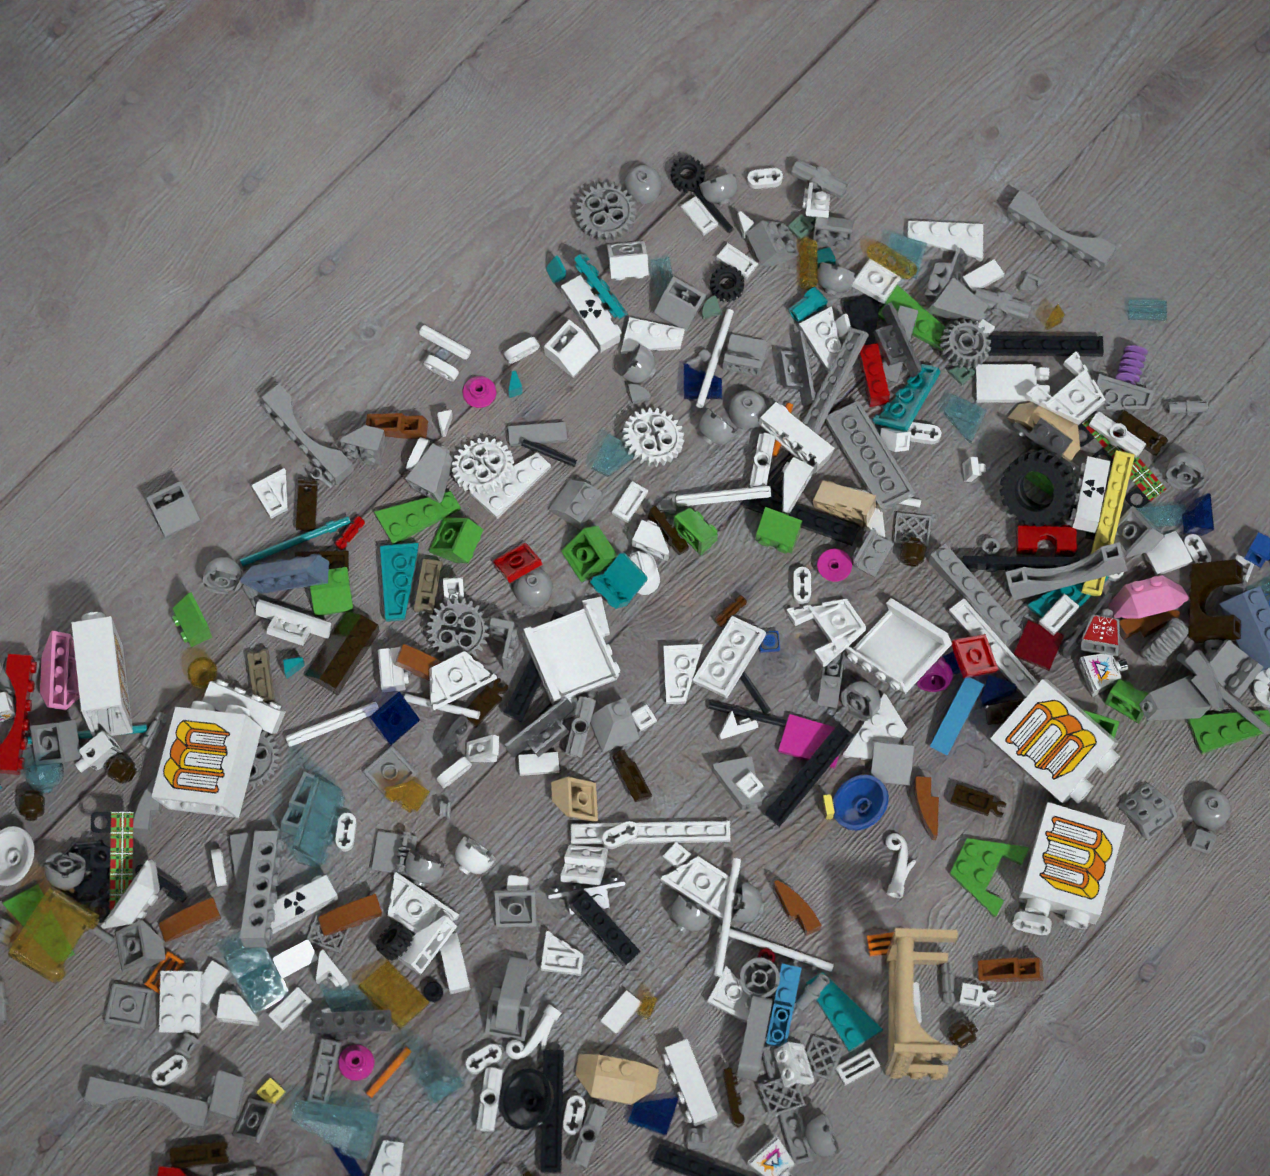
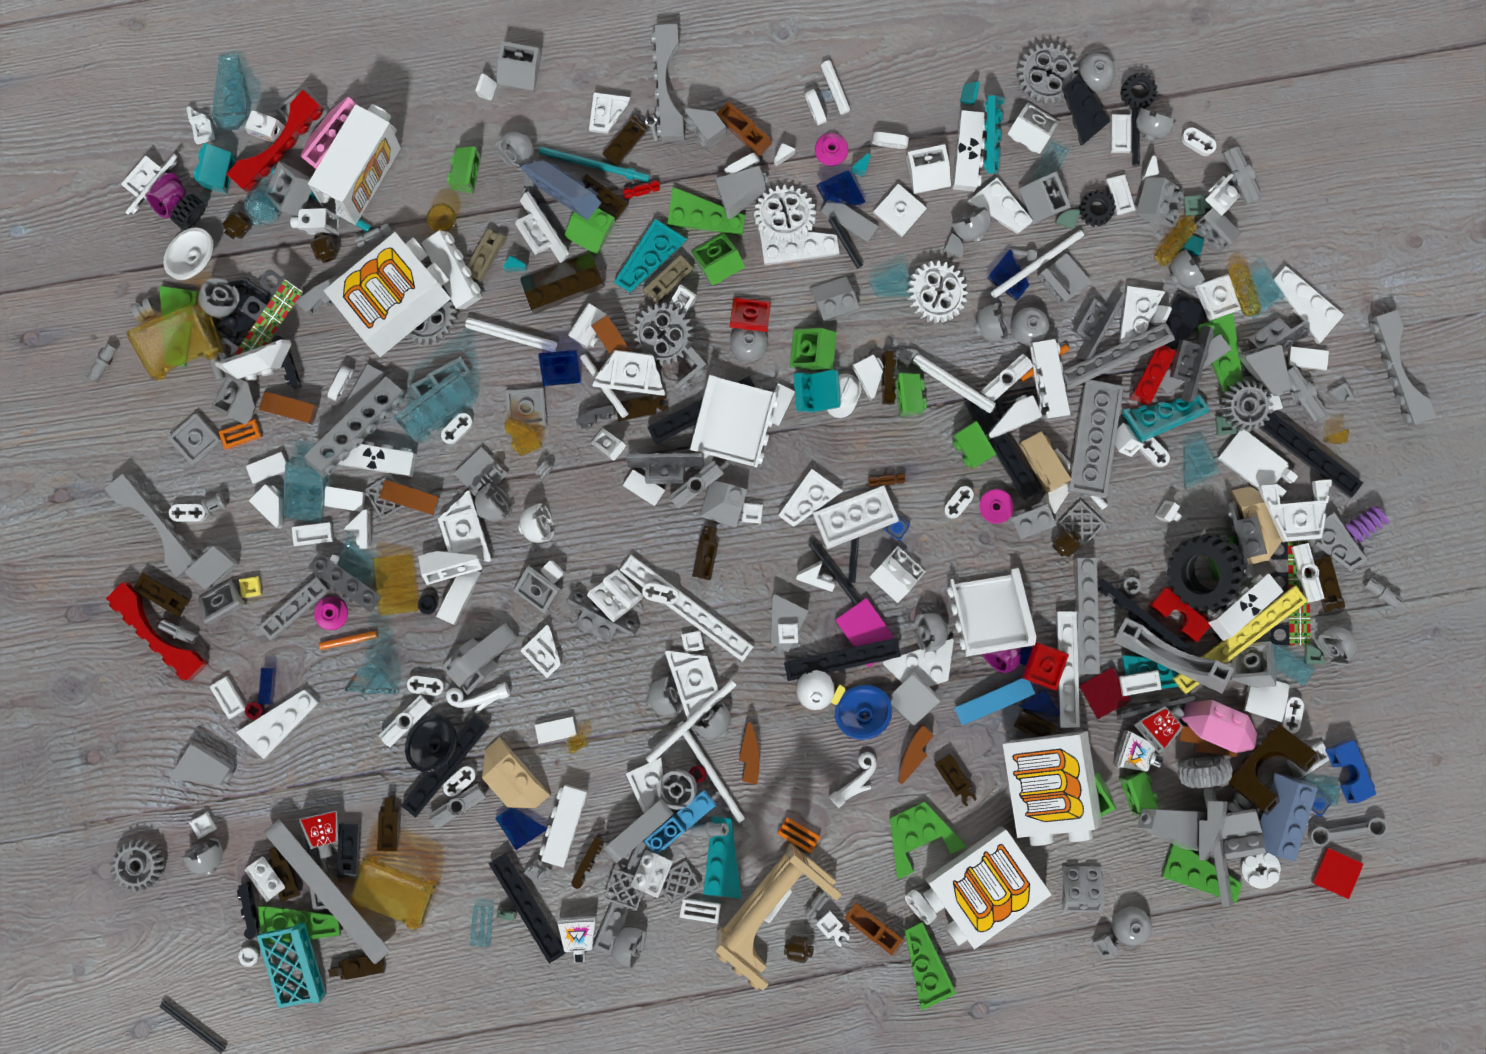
camera: 35 degrees right, 15 degrees up
white plate [159,971,202,1033] -> none
clear light blue wedge [291,1100,379,1160] -> none
black tyre [376,922,413,961] -> none
white beam [437,757,472,788] -> none
tan slope [551,777,598,822] -> none
black brick [568,892,641,966] -> none
white tile [612,481,648,523] -> none
white wing [787,599,866,667] -> none
teal piece [789,287,828,323] -> none
light grey slope [818,650,845,708] -> none
clear light blue tile [1128,300,1167,321] -> none
clear blue slope [1182,493,1214,536] -> none
none -> white slope [476,74,497,100]
none -> white cylinder [796,670,835,710]
none -> clear blue wing [816,170,866,205]
none -> white slope [870,546,926,603]
none -> white plate [873,184,927,238]
none -> bright green wing [904,921,956,1011]
none -> black wing [1062,75,1111,145]
none -> sand green tile [1304,644,1325,664]

